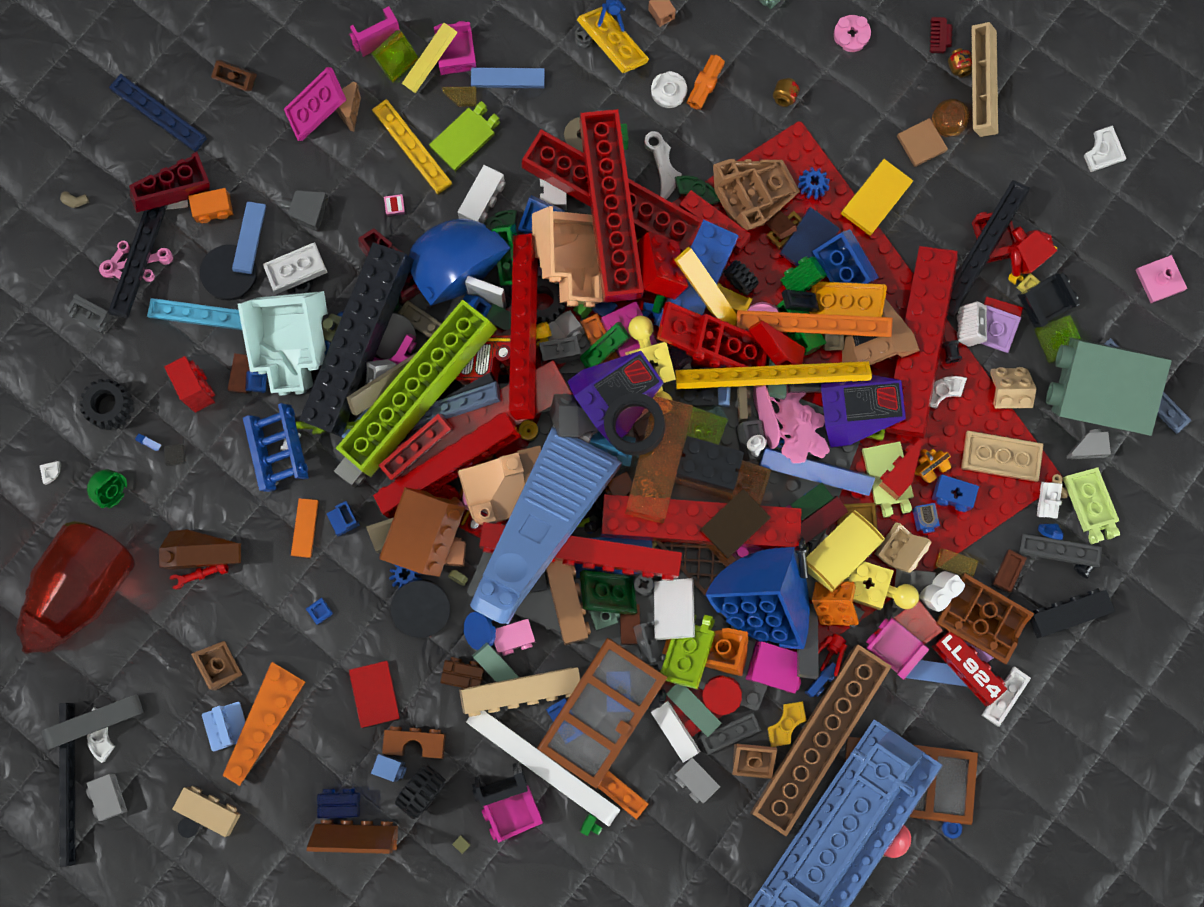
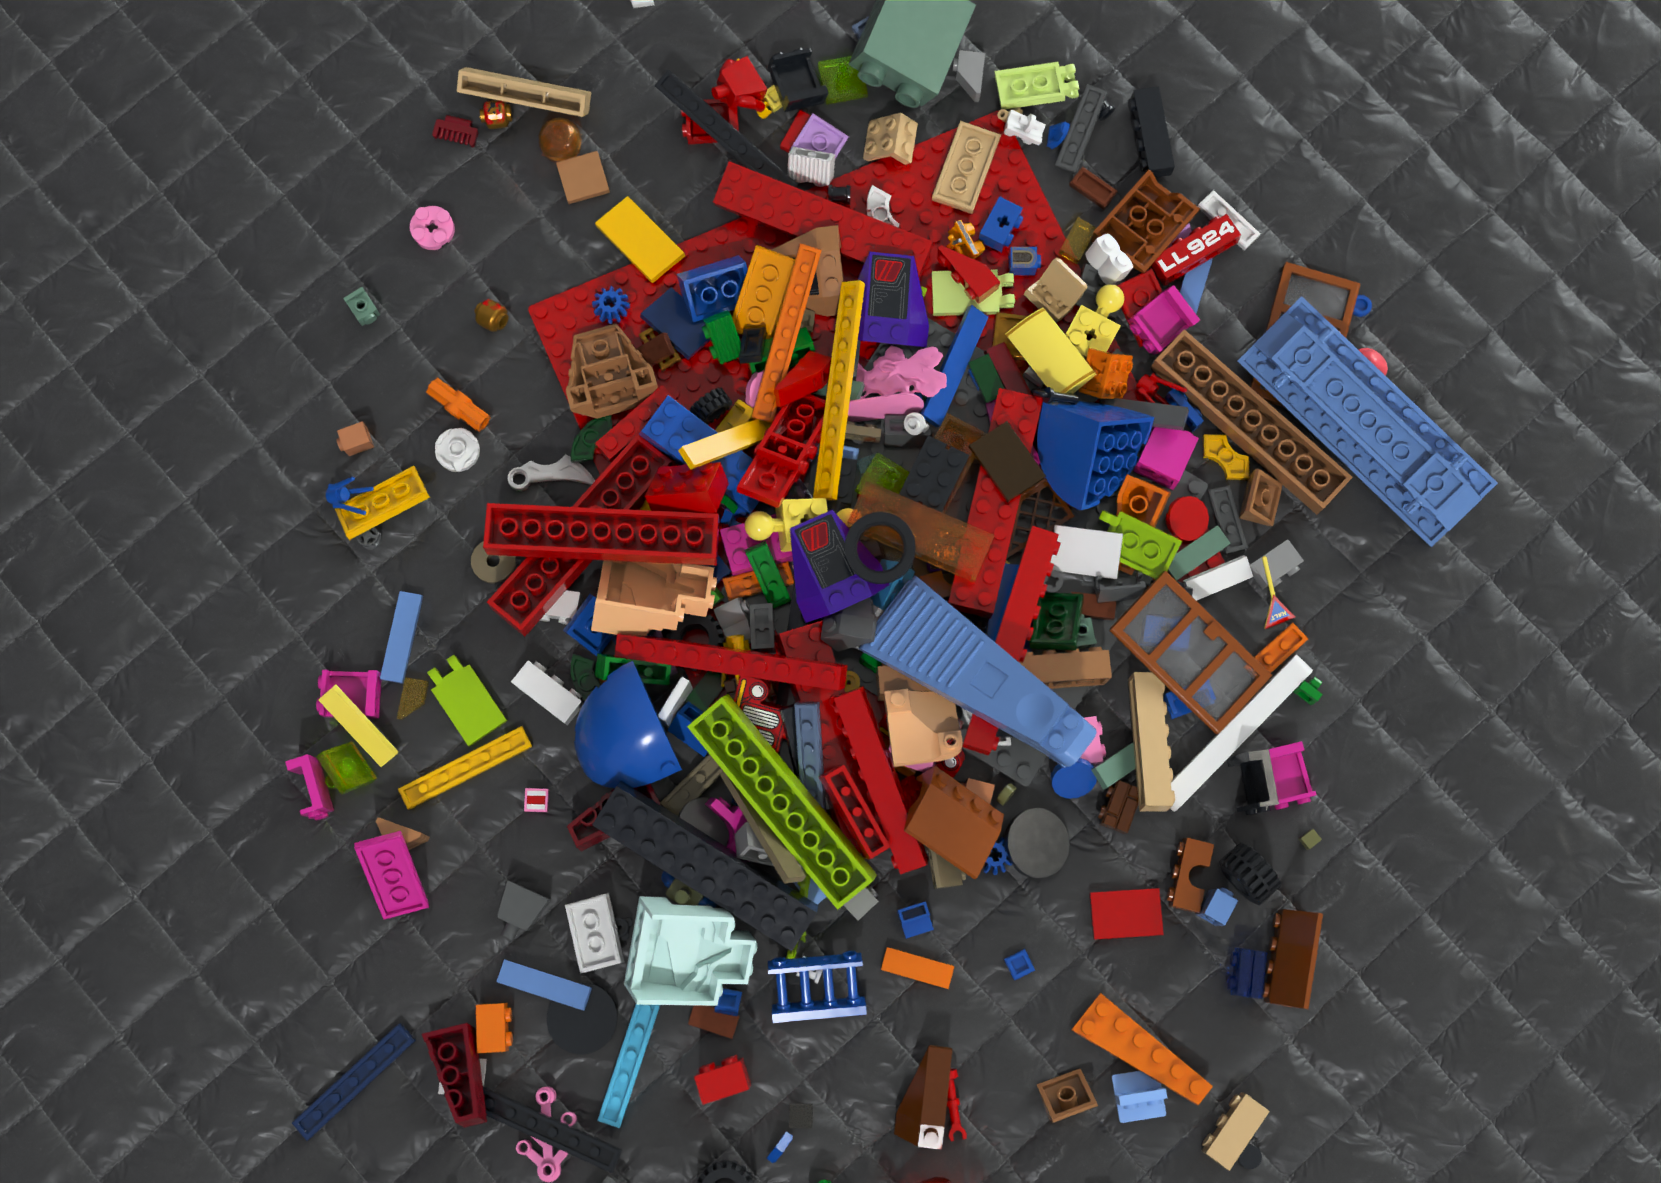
camera: 80 degrees left, 0 degrees up
reddish brown brick [211,60,257,91] -> none
none -> piece [1262,556,1295,629]

